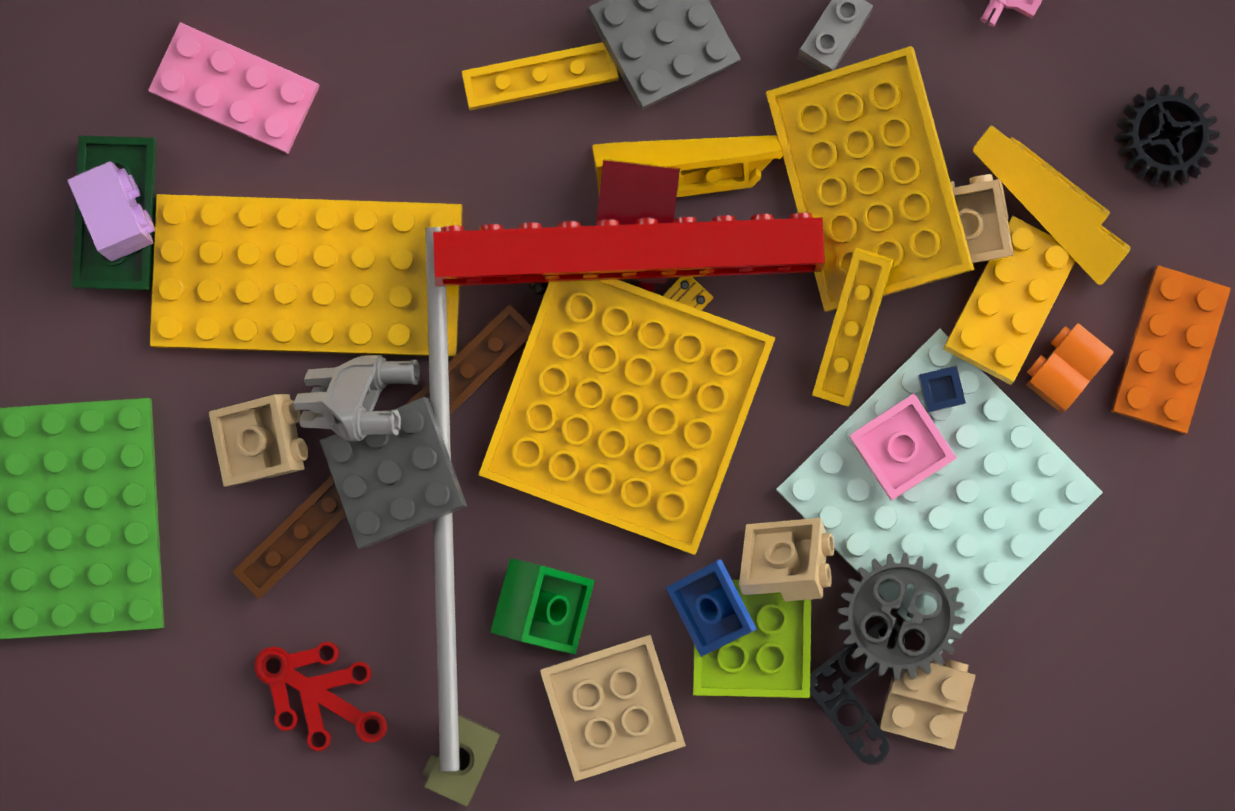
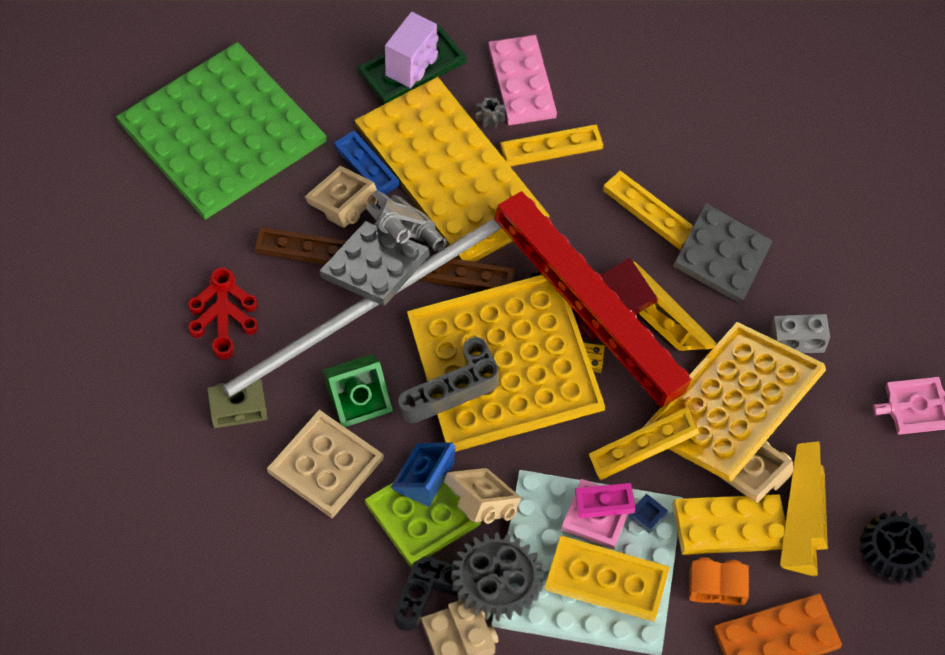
camera: 50 degrees right, 25 degrees down
none -> blue plate [334,130,399,195]
none -> dark grey beam [398,337,499,423]
none -> flat silver gear [476,97,505,128]
none -> yellow tile [500,124,603,167]
none -> yellow plate [545,536,670,622]
none -> dark pink plate [575,483,635,519]

